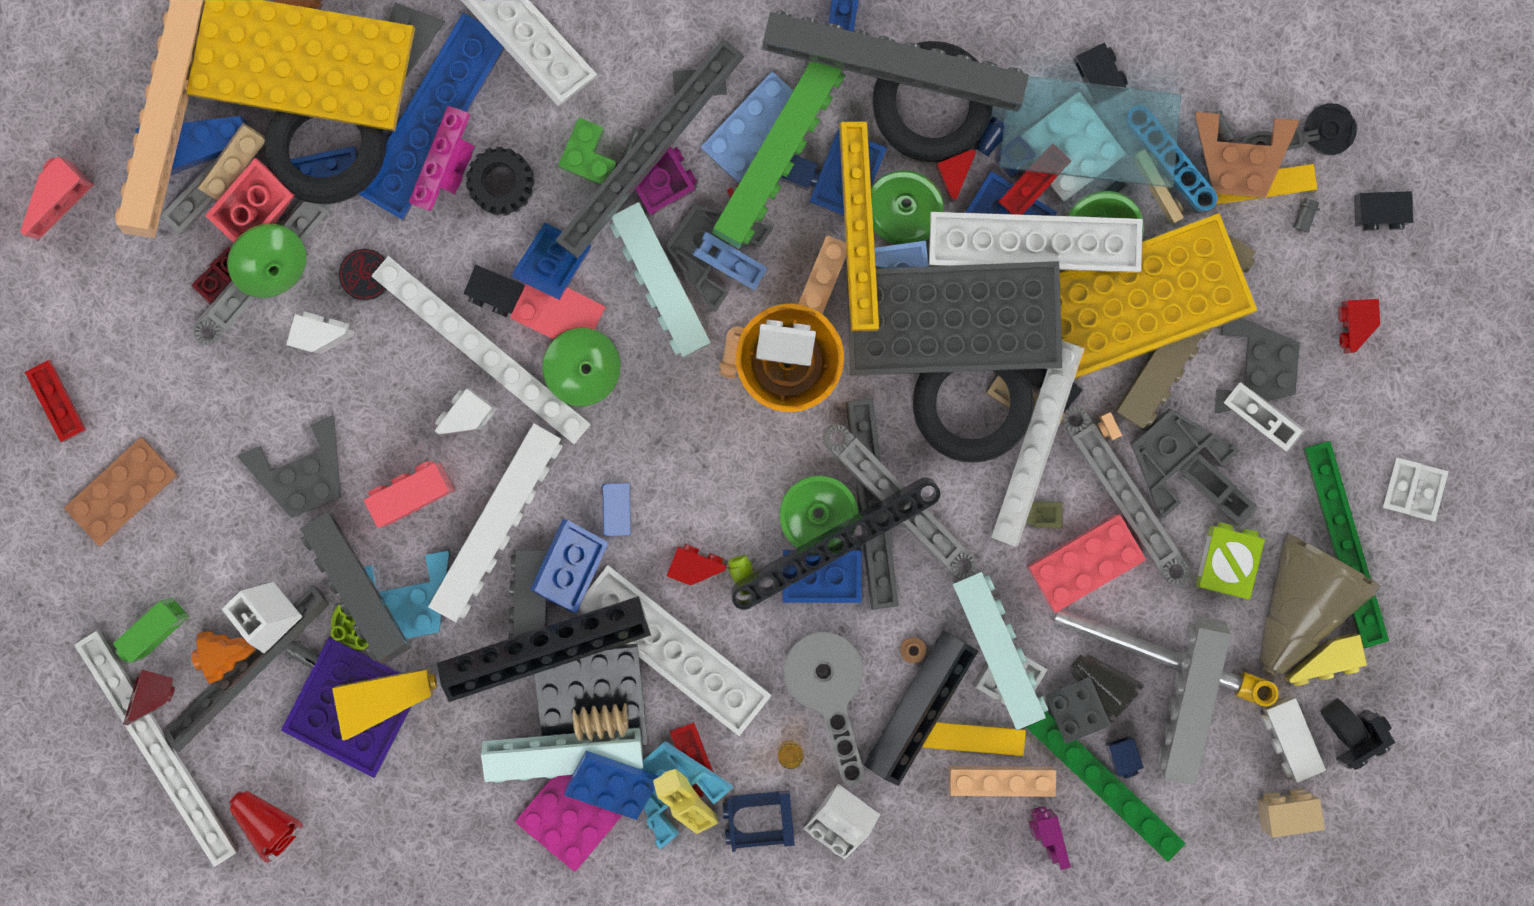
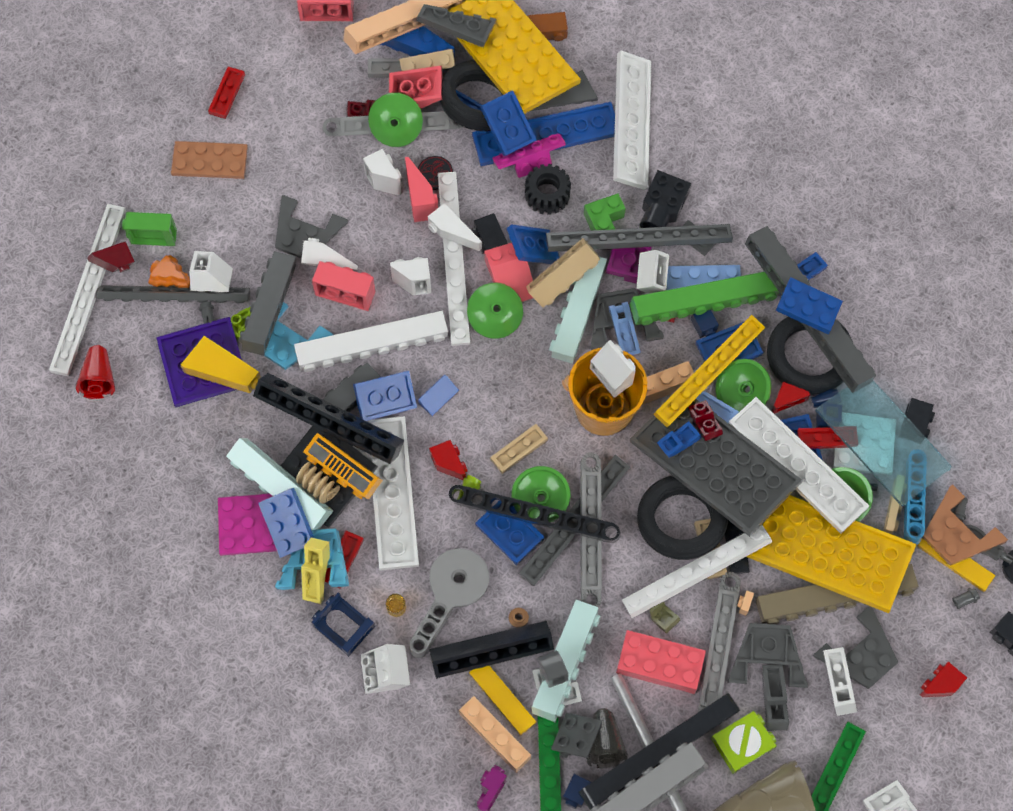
camera: 45 degrees right, 20 degrees down
none -> white slope [301,238,358,271]
none -> brick [303,433,383,500]
none -> coral slope [405,157,438,222]
none -> dark grey wing [417,4,496,48]
none -> white slope [428,203,482,251]
none -> blue plate [480,90,536,156]
none -> tan plate [490,424,548,474]
none -> tan brick [526,238,600,308]
none -> dark grey brick [537,650,568,688]
none -> black beam [578,693,740,810]
none -> white slope [637,250,669,294]
none -> black brick [639,170,692,228]
none -> blue slope [657,421,702,458]
none -> dark red slope [688,400,723,441]
none -> blue plate [775,277,843,334]

